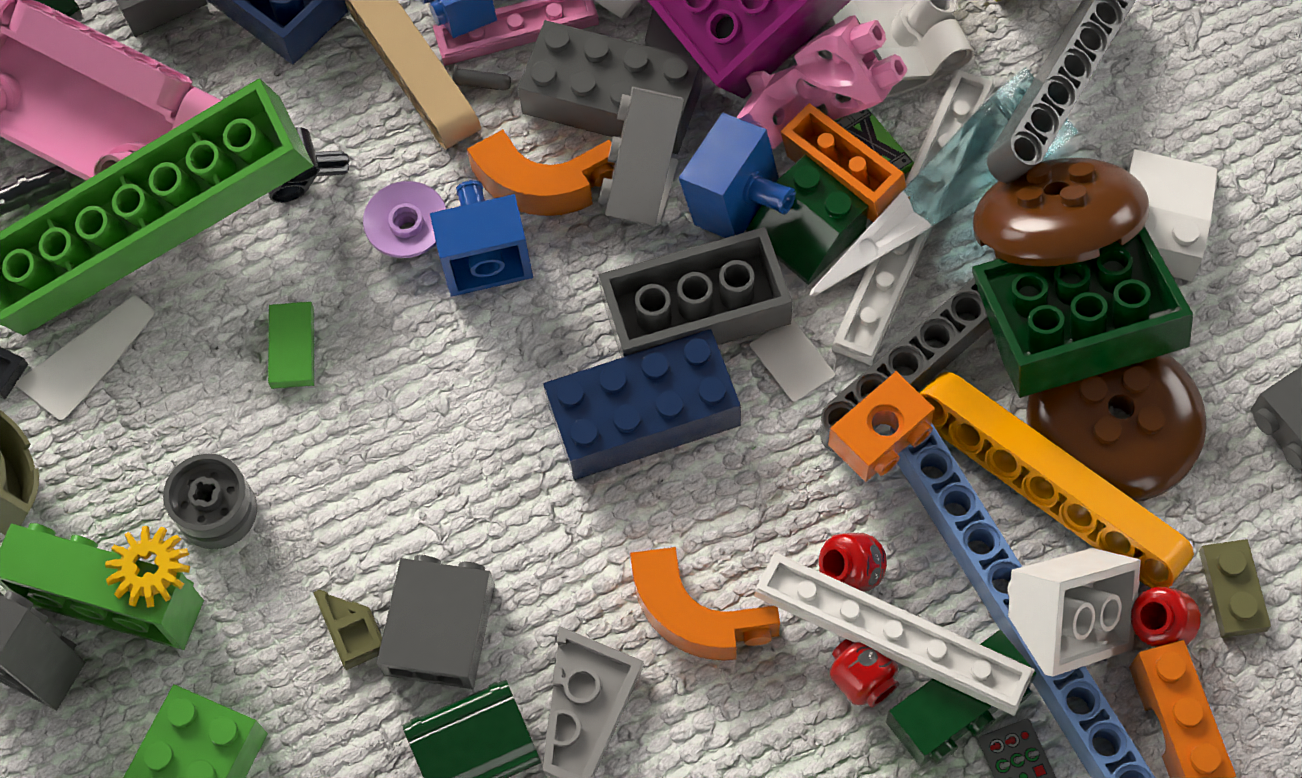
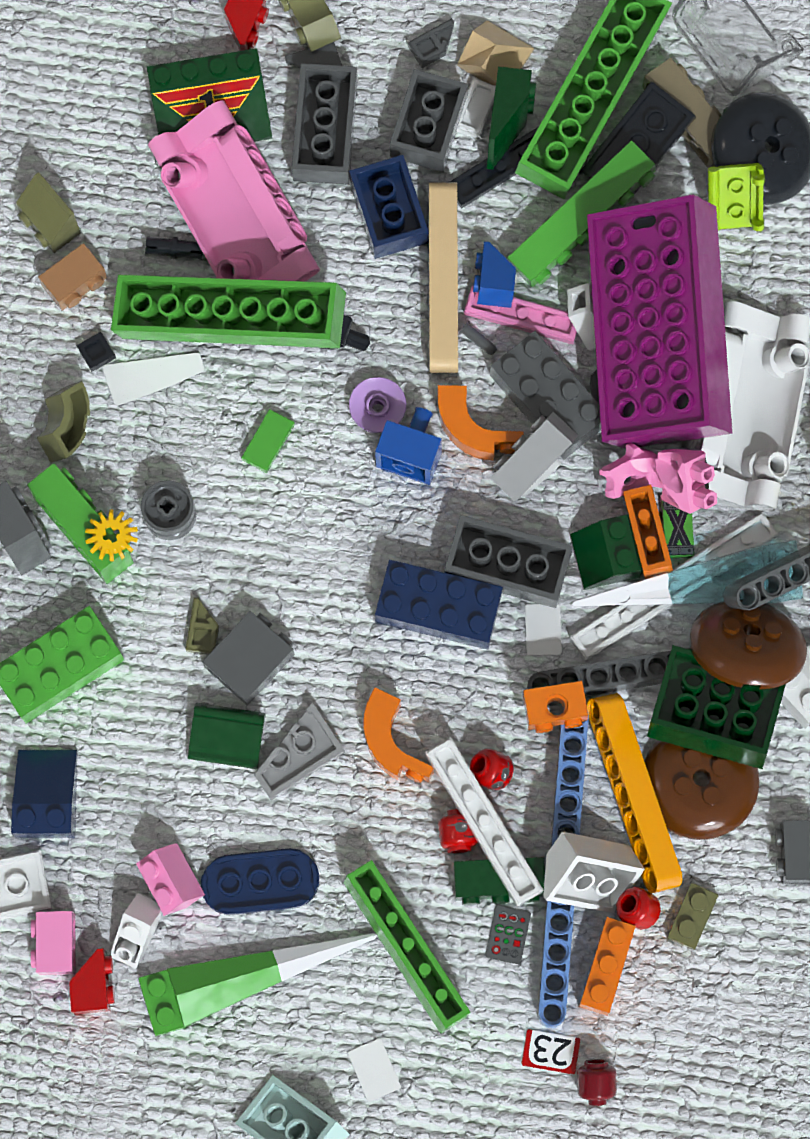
camera: 30 degrees right, 10 degrees up
blue brick [679,113,796,238] -> none

